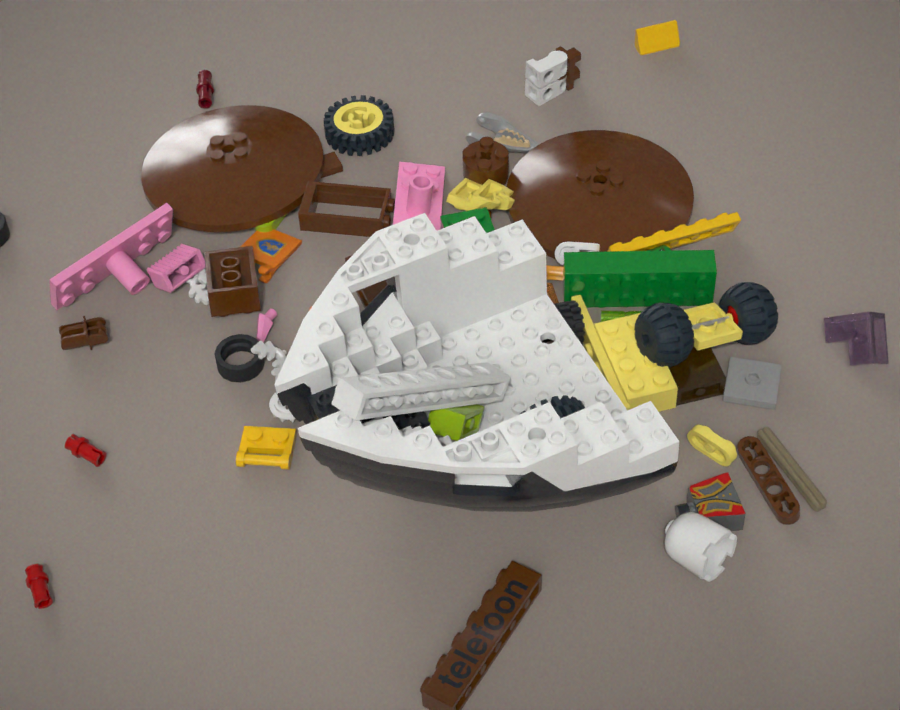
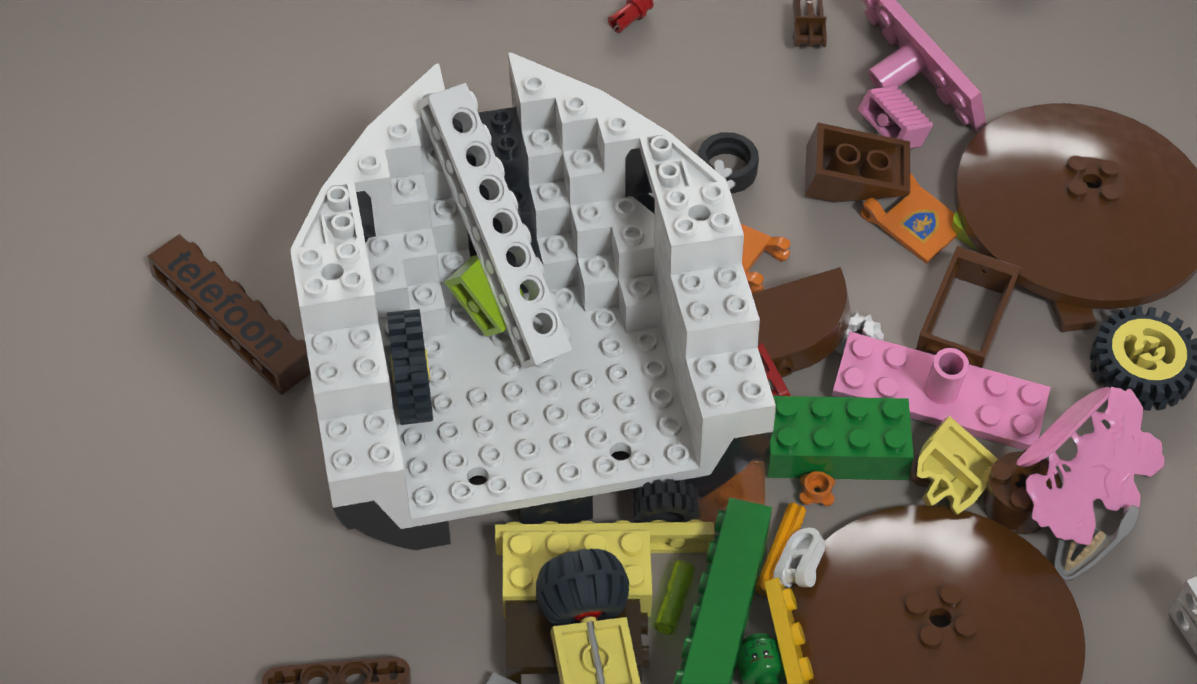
camera: 100 degrees right, 5 degrees up
bright pink bar [256,309,277,343] -> none
white cylinder [665,512,737,582] -> none
torso [675,472,746,531] -> none
light yellow plate [687,425,737,467] -> none
none -> bright pink plant [1016,387,1165,545]

